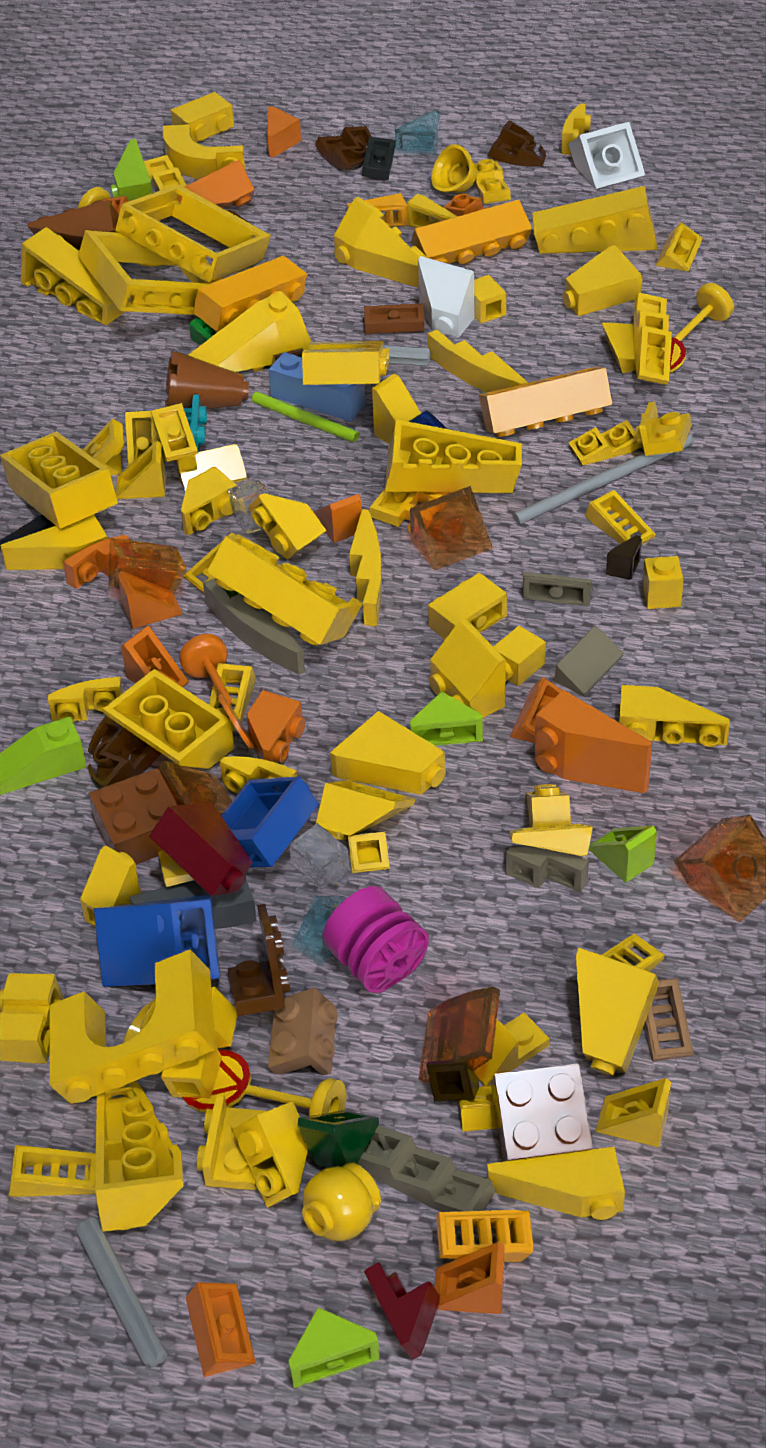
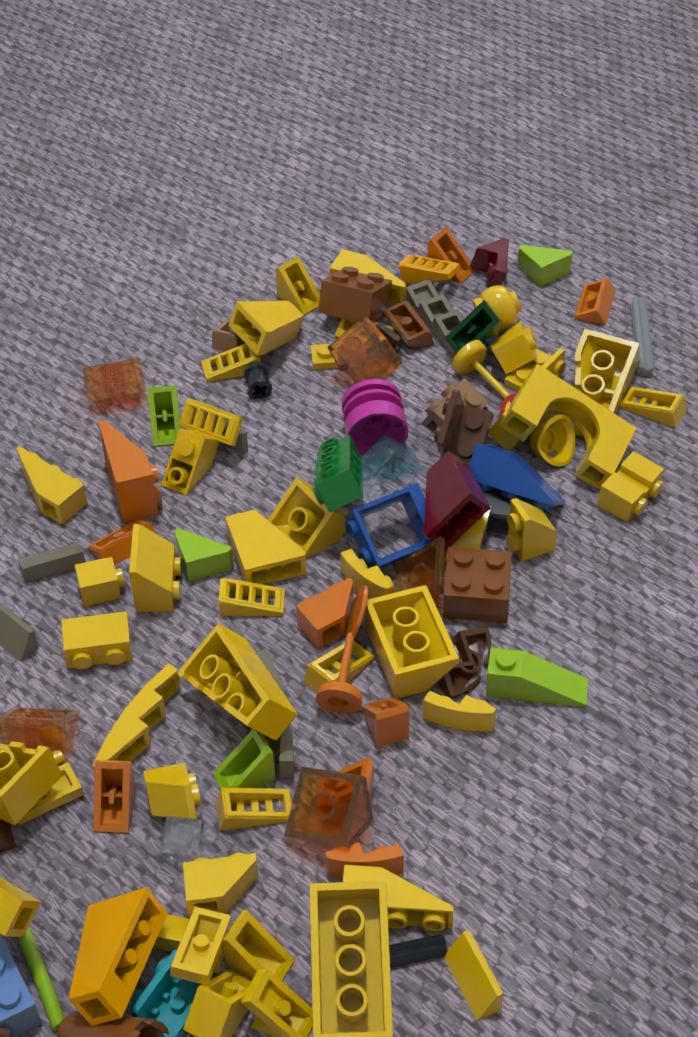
camera: 150 degrees left, 0 degrees up
none -> light orange slope [68,887,168,1026]
none -> yellow slope [218,579,285,616]
none -> black bush [244,362,273,399]
none -> green brick [313,434,364,512]
none -> dark orange slope [383,300,434,347]

